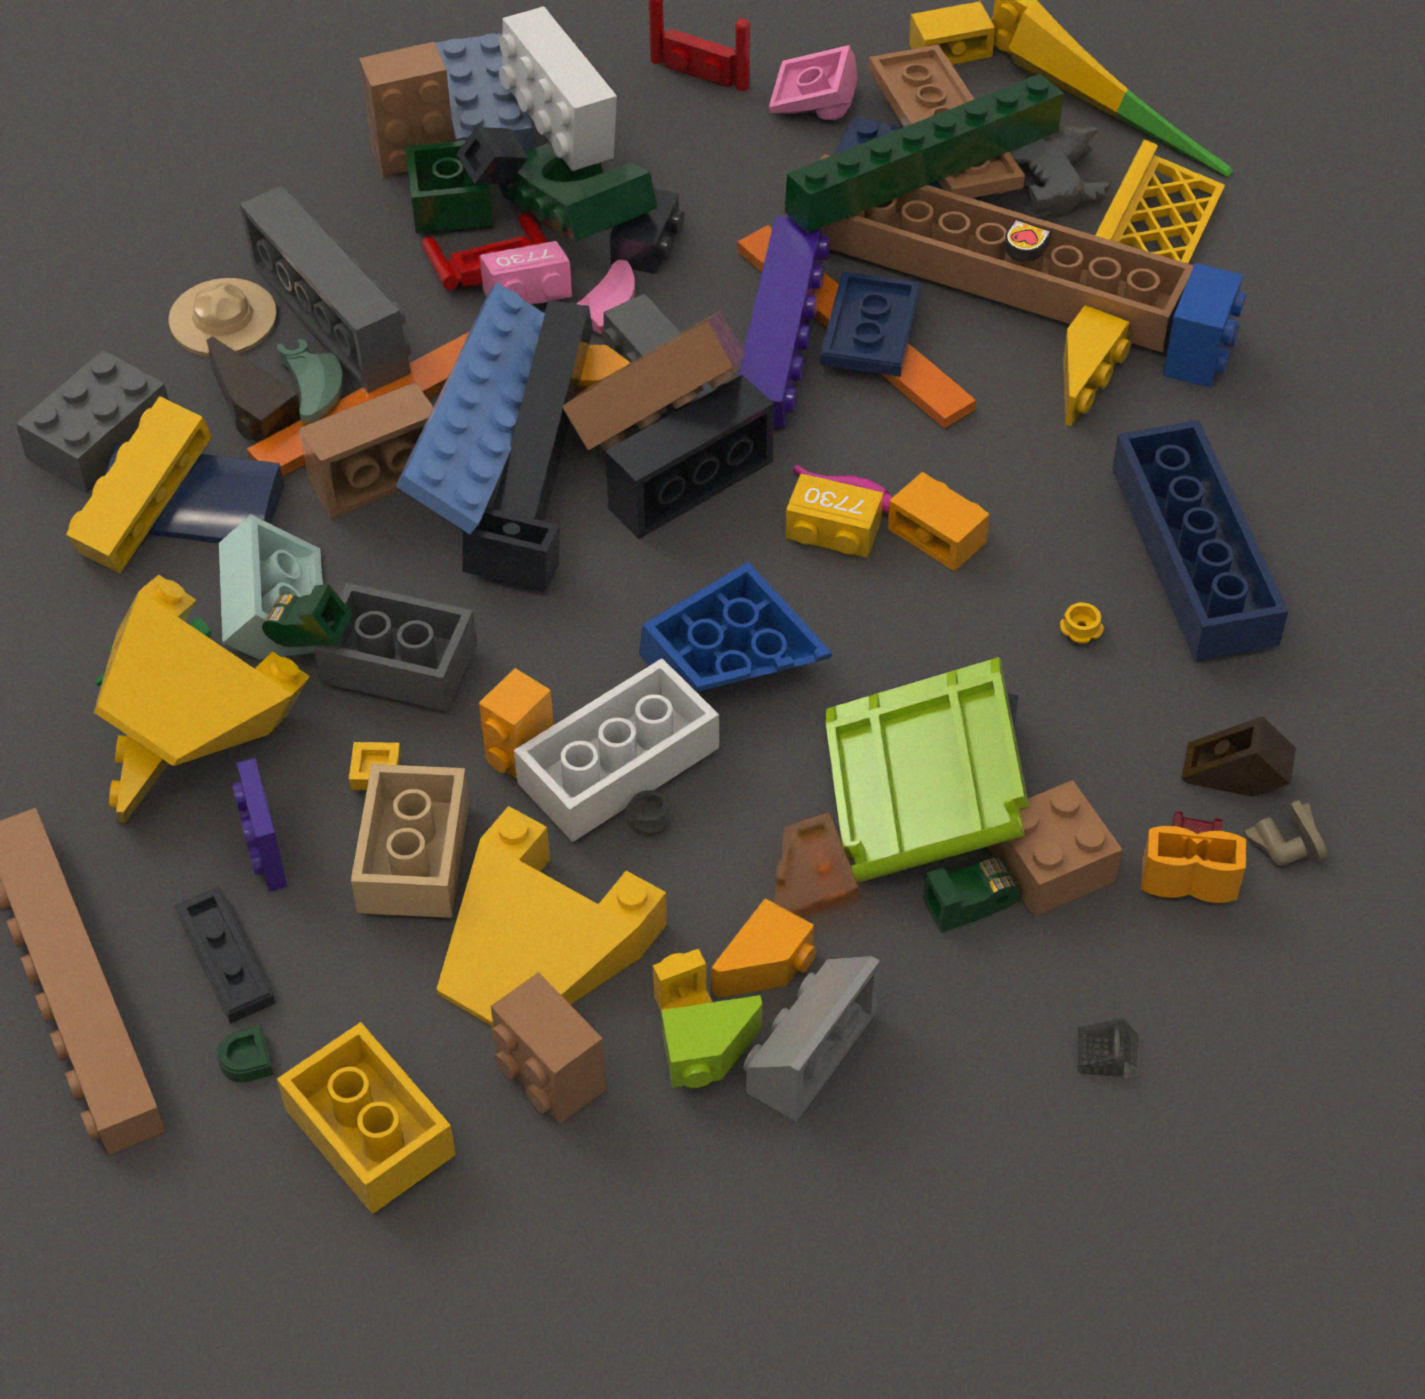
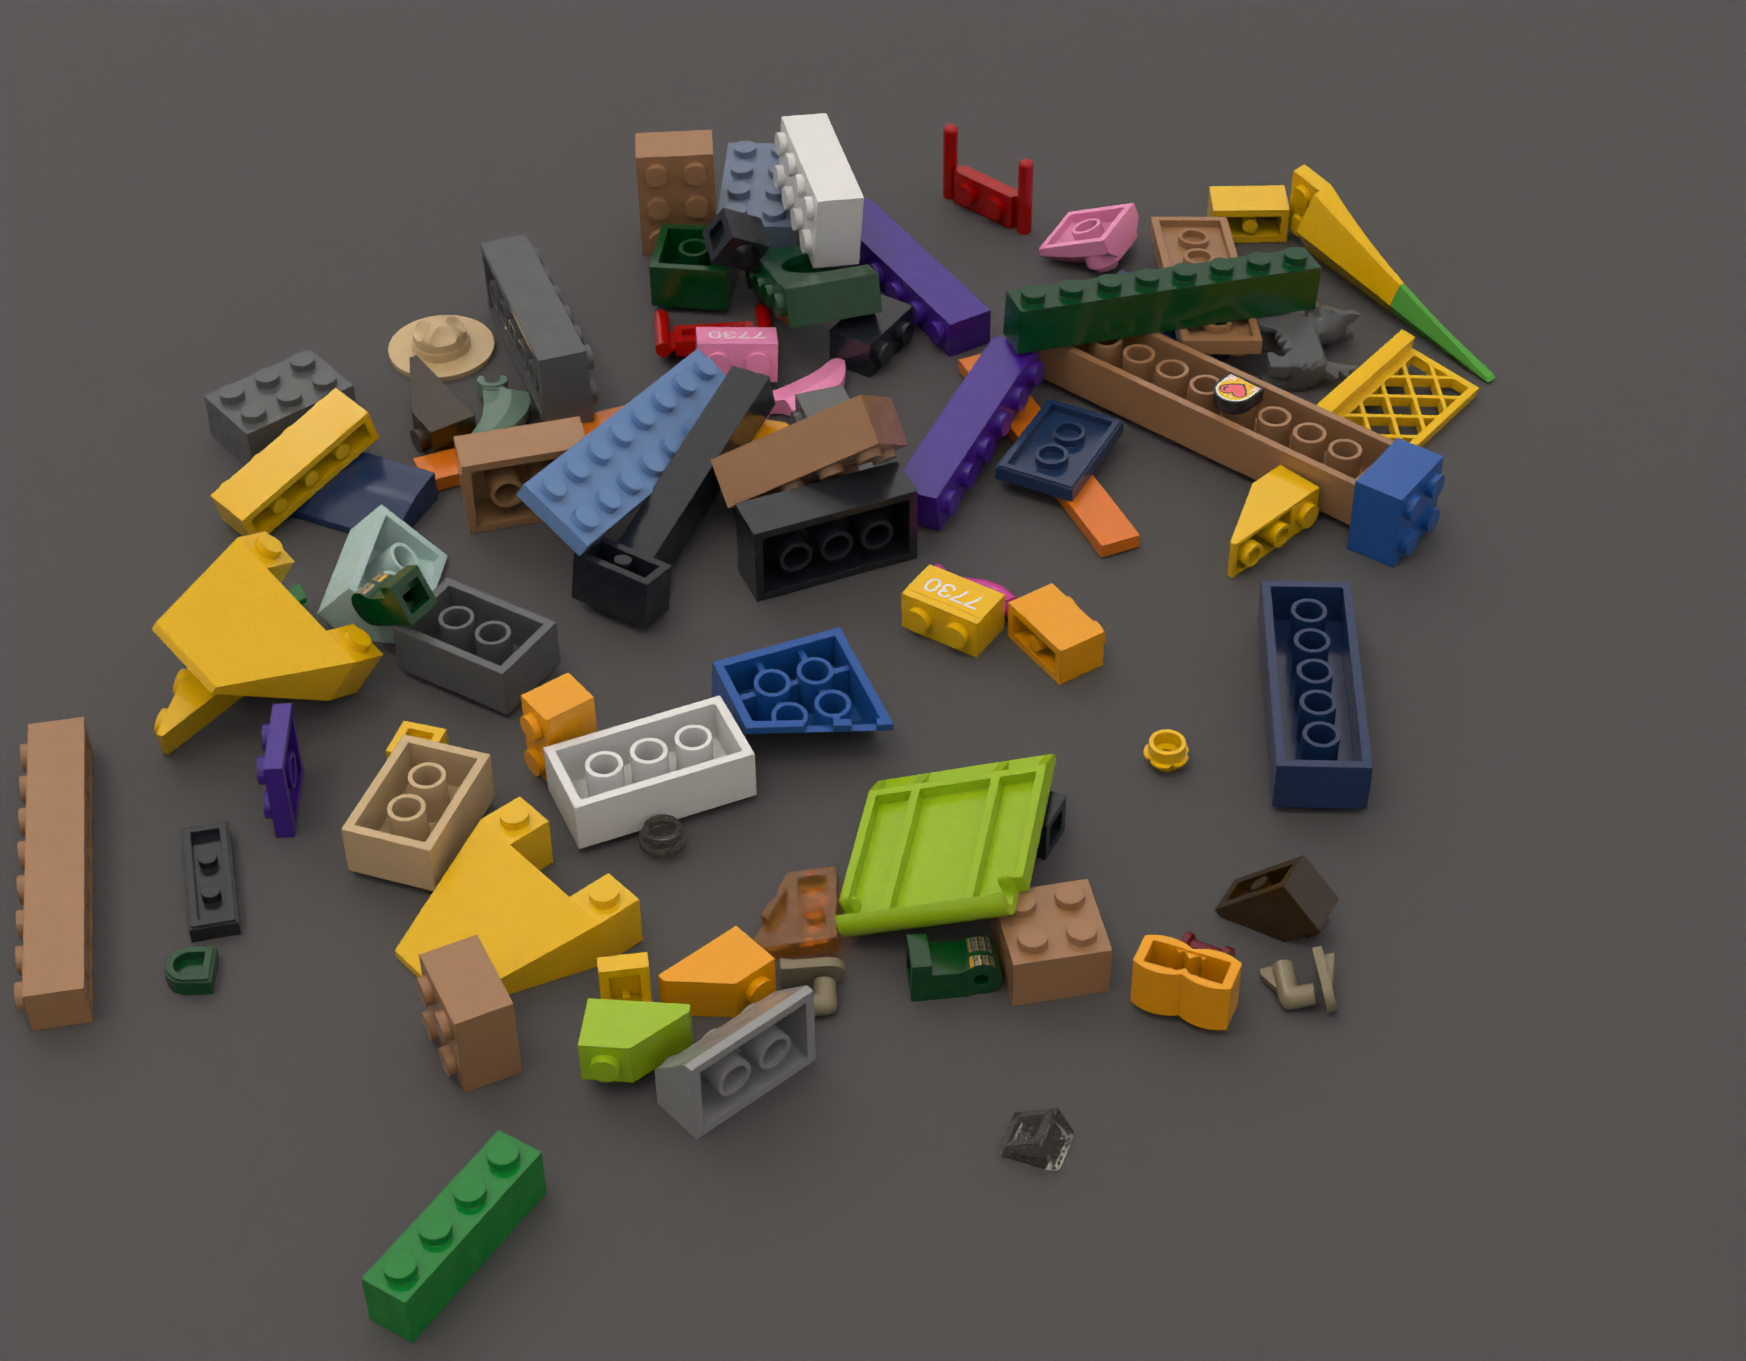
camera: 15 degrees right, 10 degrees down
yellow brick [277,1022,456,1215] -> none
none -> green brick [361,1130,547,1343]
none -> dark tan piece [780,957,846,1017]
none -> dark purple brick [852,198,991,357]

